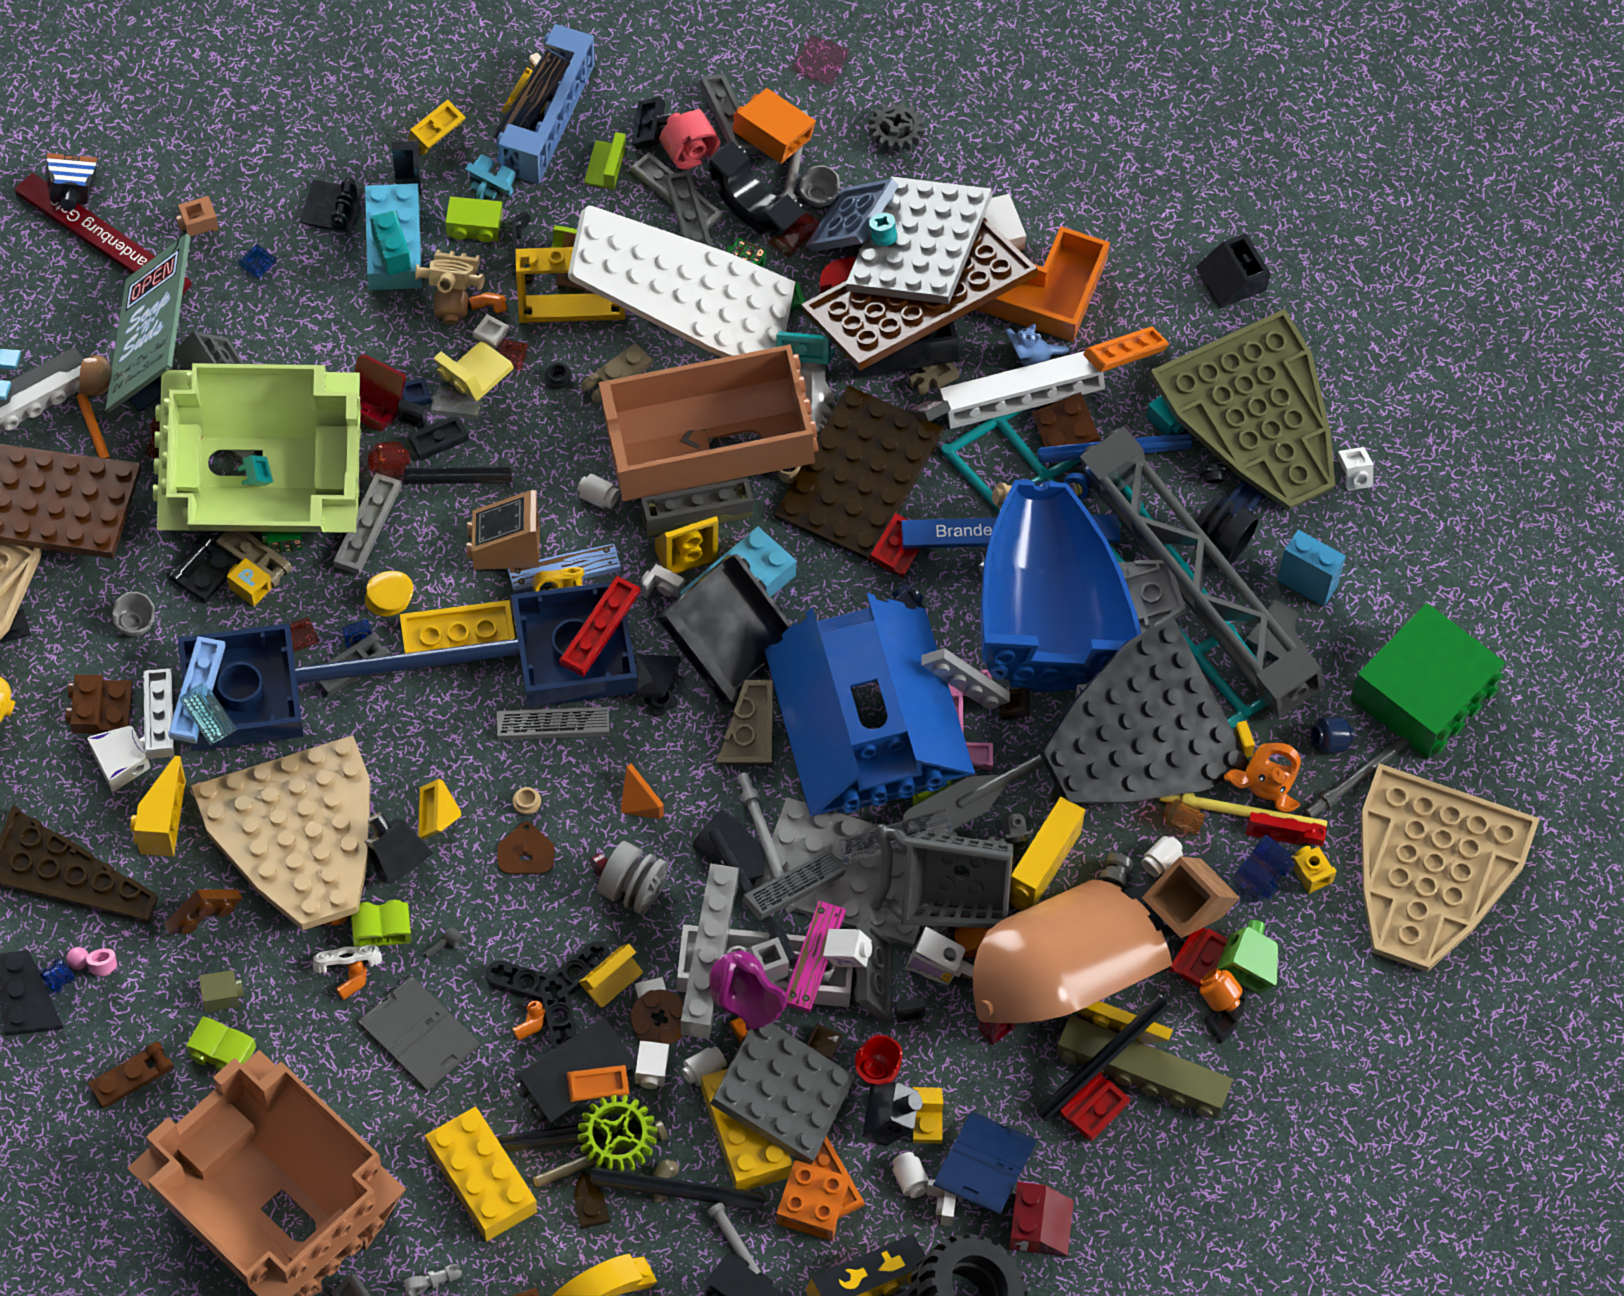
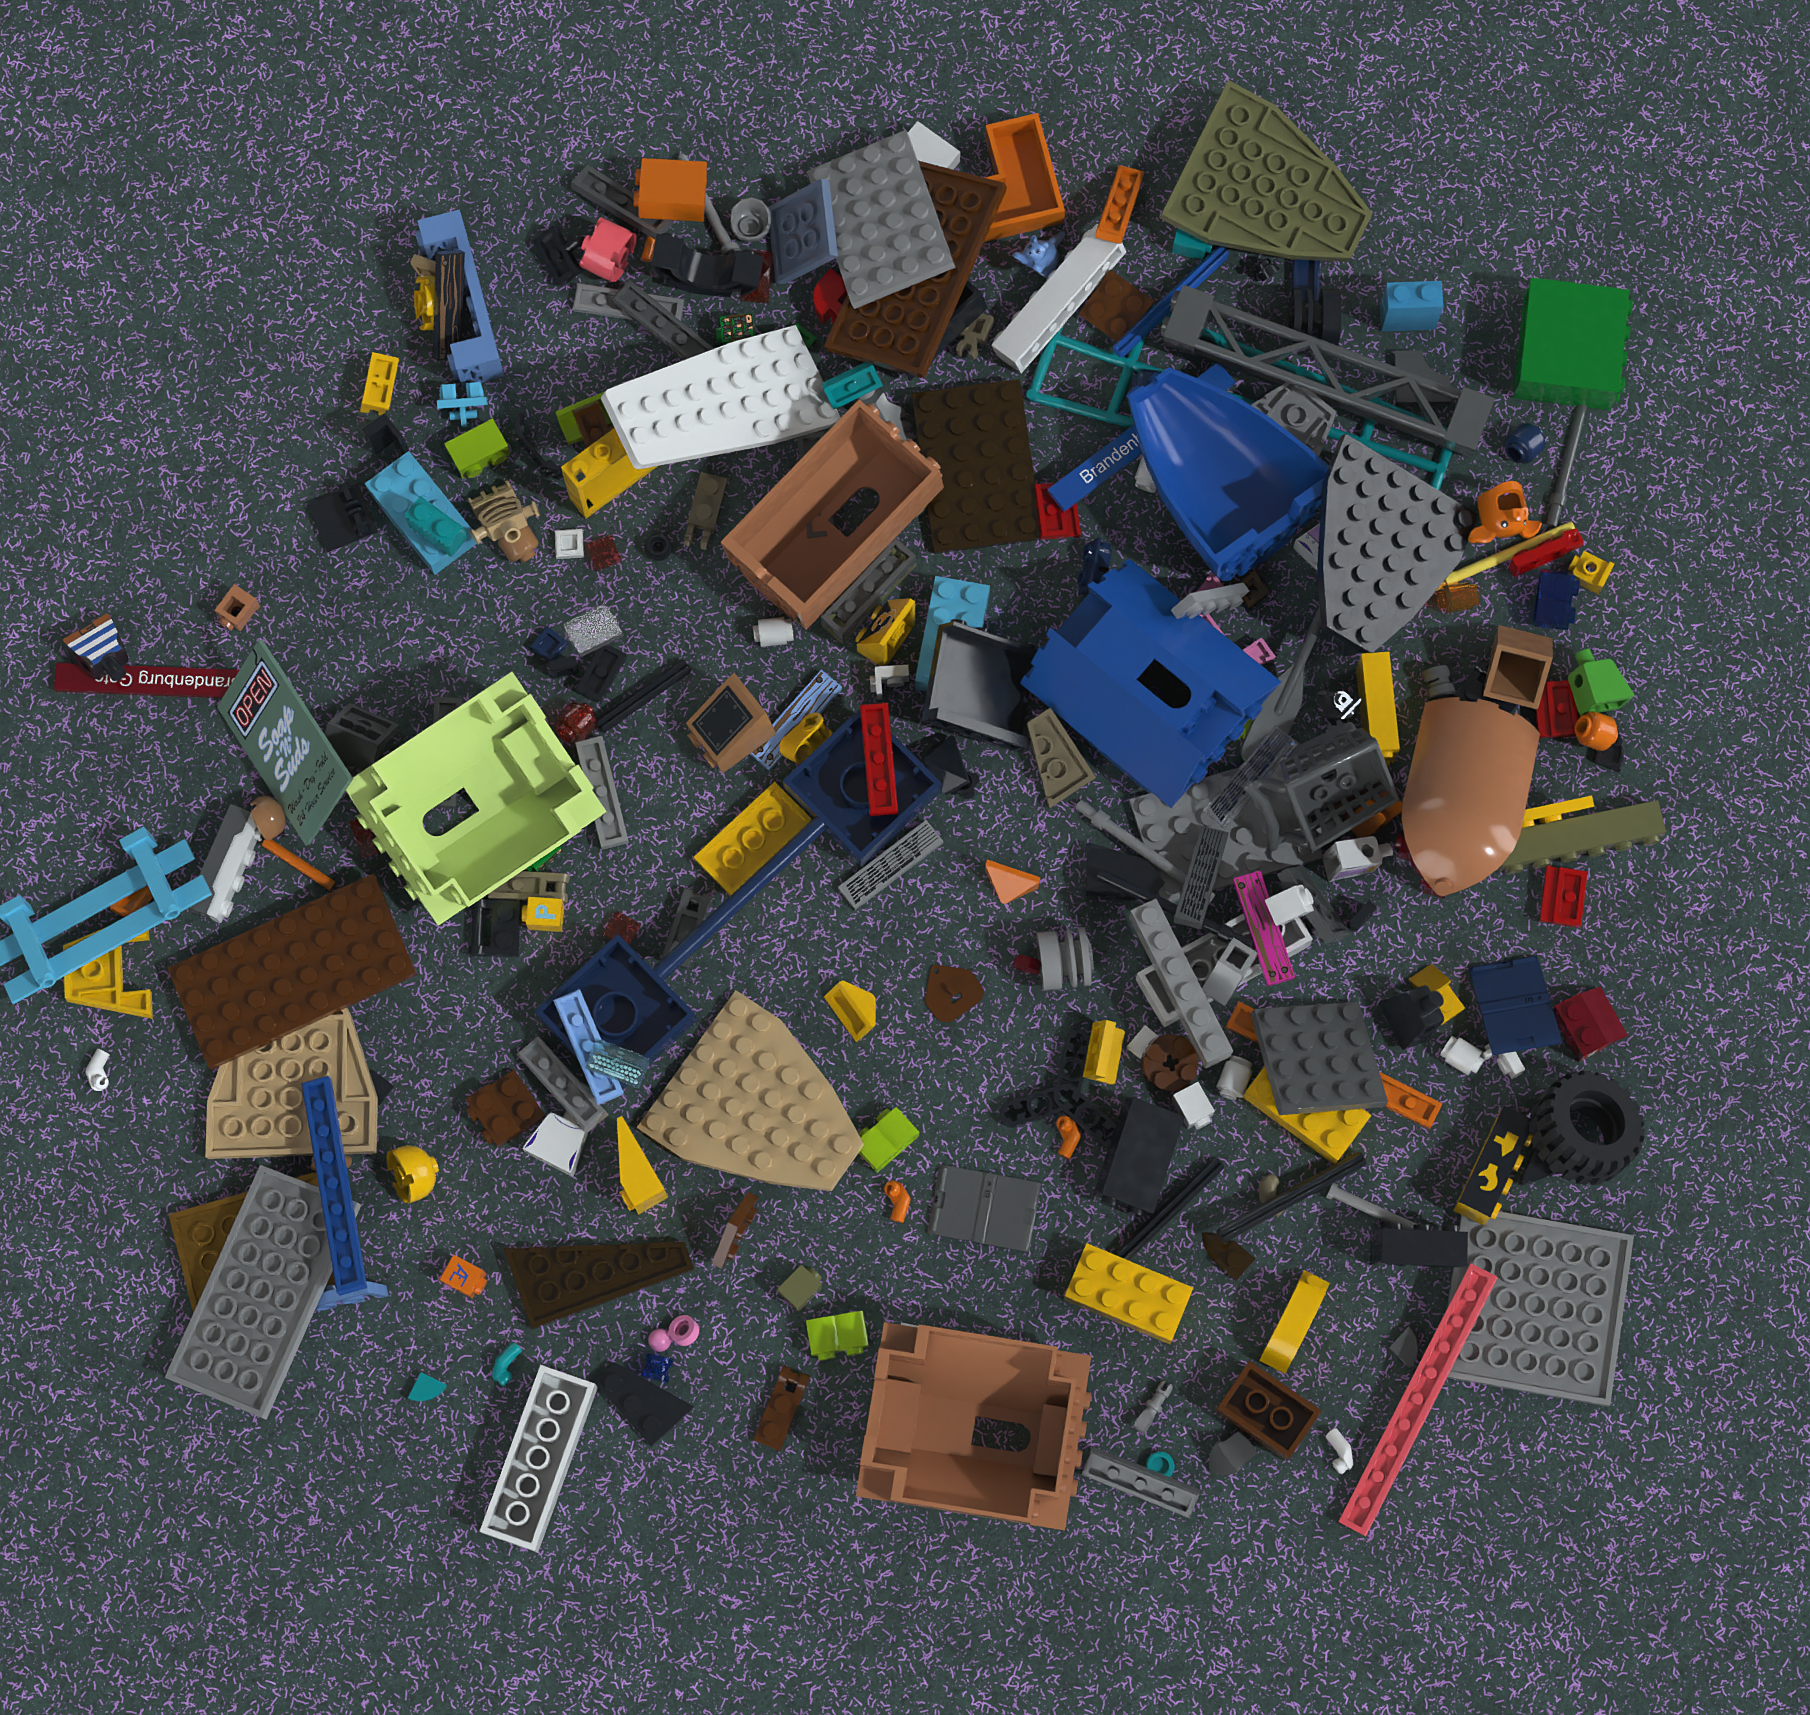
camera: 30 degrees left, 15 degrees up
light grey hair [112,591,155,637] -> none
teal tile [238,455,273,486] -> none
clear blue tile [239,244,277,279] -> none
white piece [313,945,382,973] -> none
clear blue tile [342,619,372,648] -> none
dark red bracket [354,354,406,432] -> none
black torso [364,812,434,885] -> none
yellow piece [365,571,414,617] -> none
dark grey hand [424,928,464,958] -> none
light yellow bracket [433,342,513,402] -> none
orange arm [468,292,508,313] -> none
tan plate [513,787,541,815] -> none
dark tan bar [533,1120,668,1187] -> none
orange tile [567,1065,630,1103] -> none
lime gear [578,1094,657,1171] -> none
lime panel [584,132,626,190] -> none
magenta piece [709,951,787,1031] -> none
orange bracket [776,1160,850,1241] -> none
clear pink piece [793,35,850,85] -> none
dark brown tile [806,1023,843,1061] -> none
red hair [855,1035,902,1085] -> none
dark grey gear [869,101,925,154] -> none
teal wheel [869,213,898,246] -> none
dark grey tile [907,400,951,421] -> none
tan plate [992,483,1012,509] -> none
black axle [1037,994,1171,1121] -> none
blue tile [1063,473,1090,500] -> none
white brick [1141,836,1183,877] -> none
black slope [1196,233,1271,309] -> none
yellow tile [1234,721,1255,758] -> none
white bracket [1338,447,1373,490] -> none
tan piece [1361,763,1540,972] -> none

